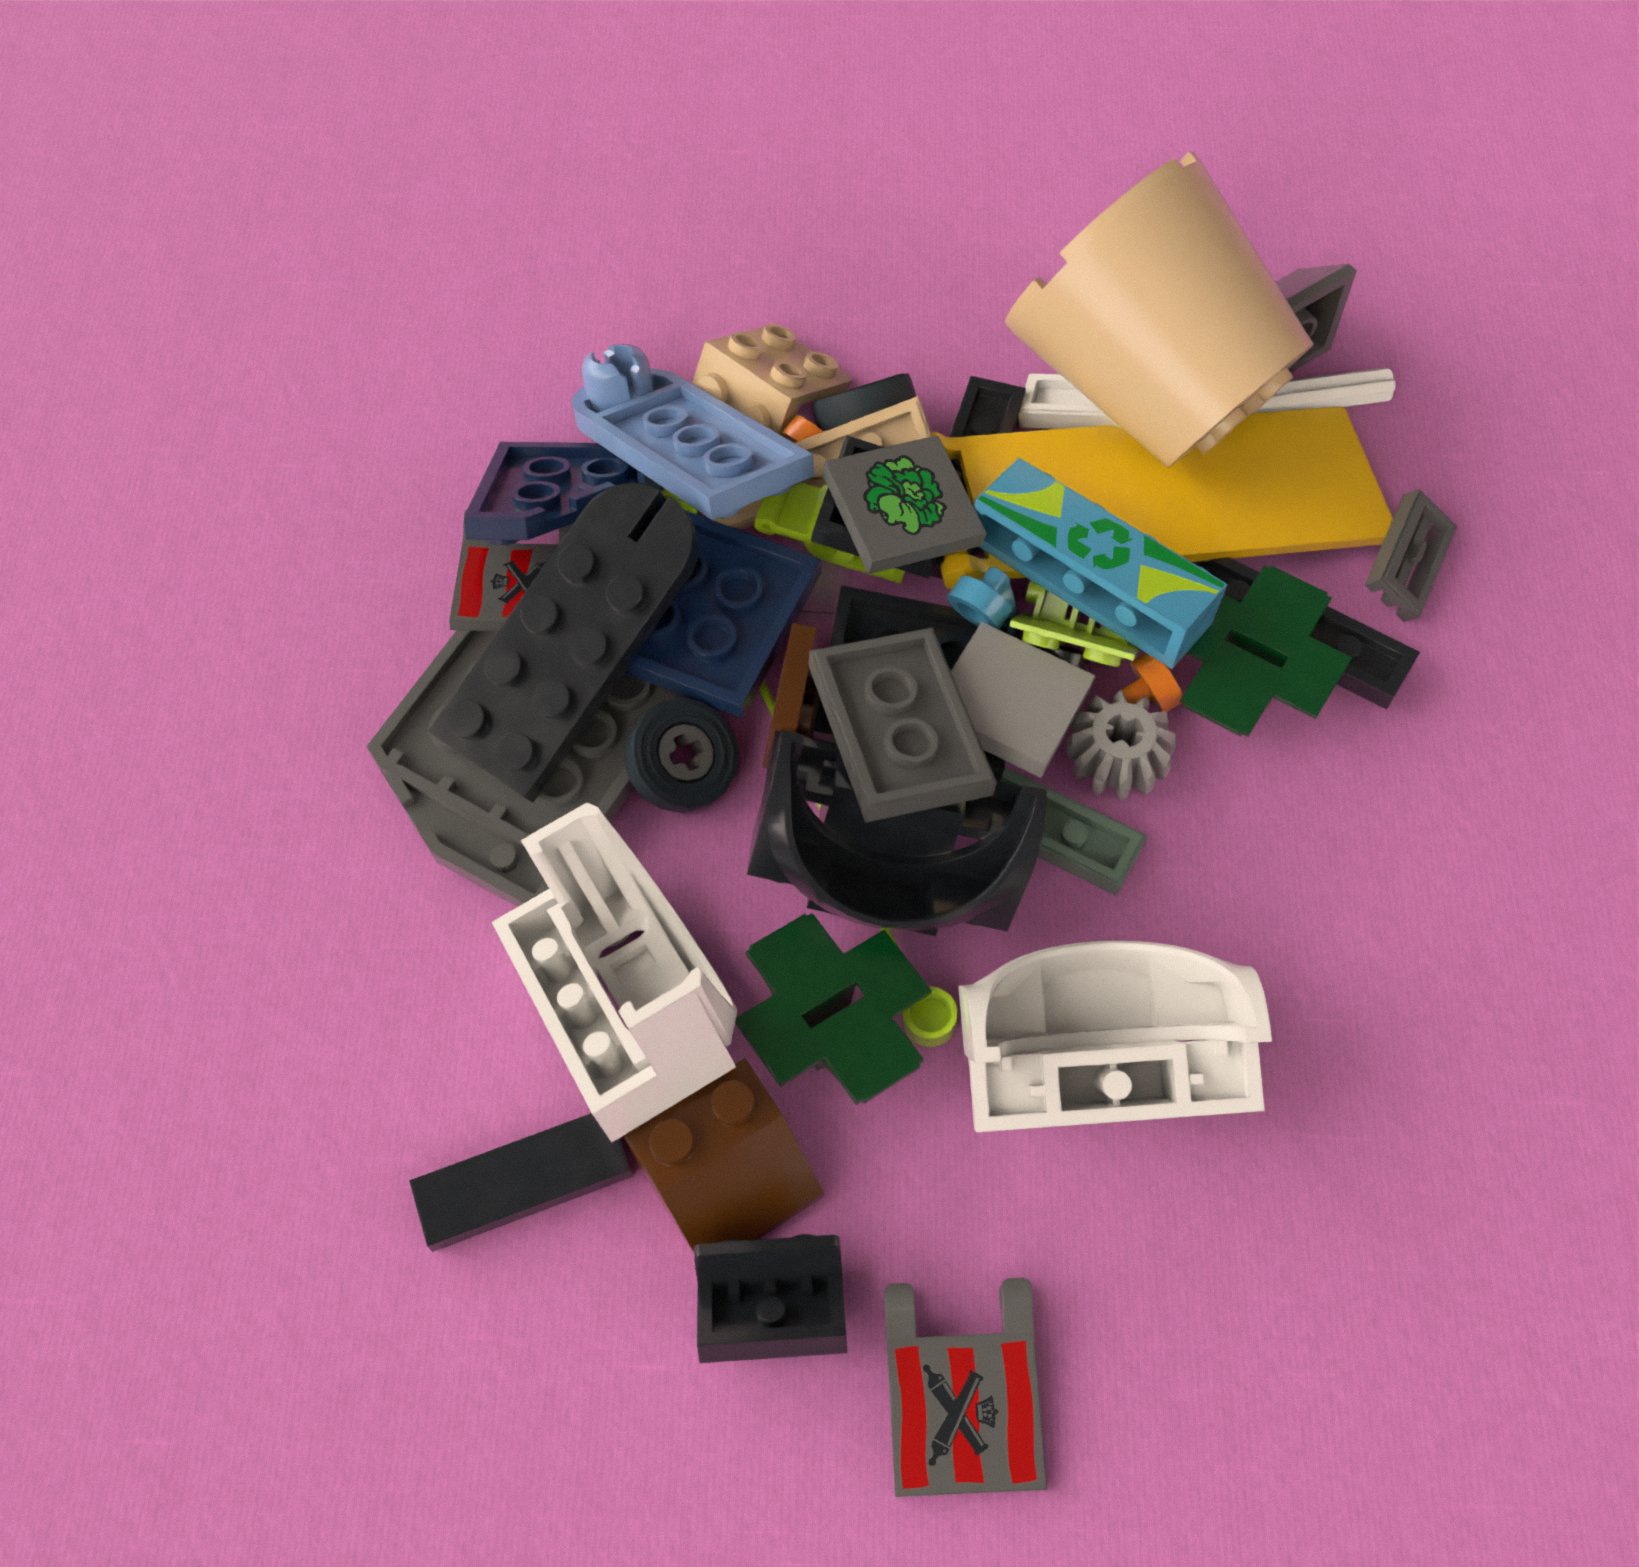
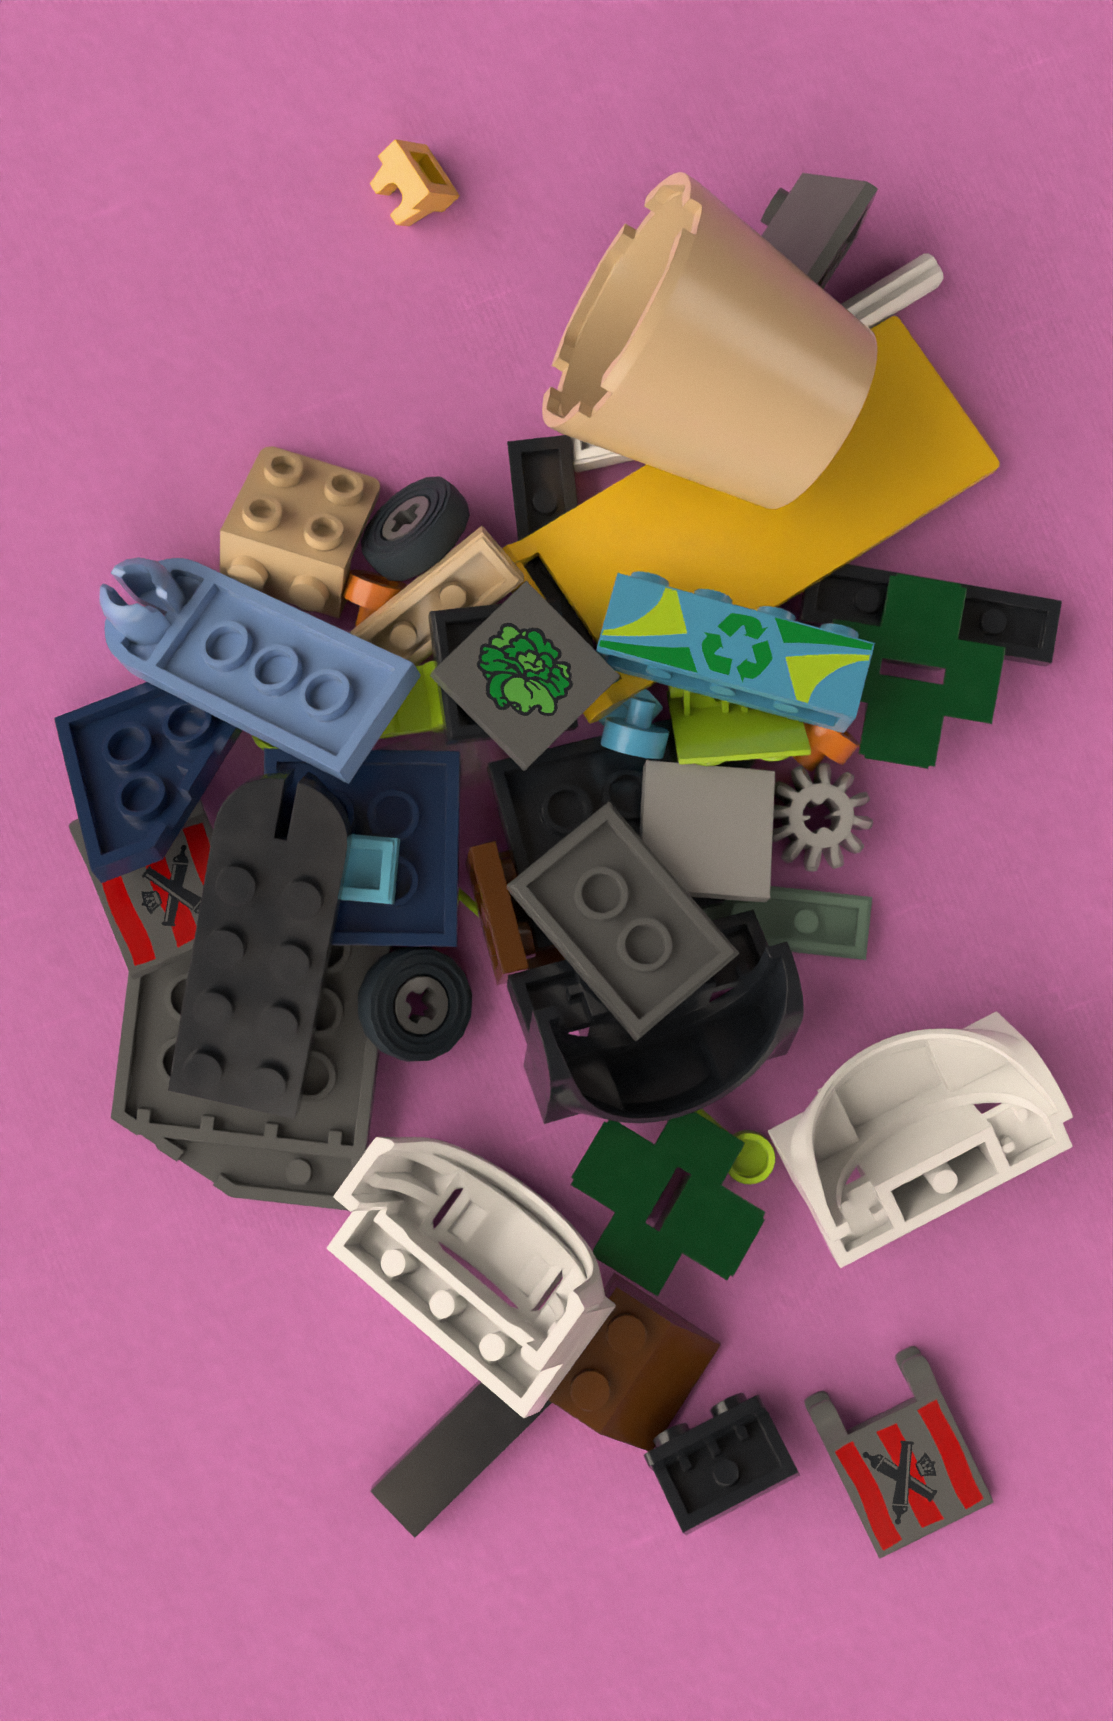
camera: 30 degrees left, 25 degrees up
dark grey tile [1365,489,1457,622] -> none
none -> medium azure tile [341,834,400,904]
none -> tile [370,139,460,226]

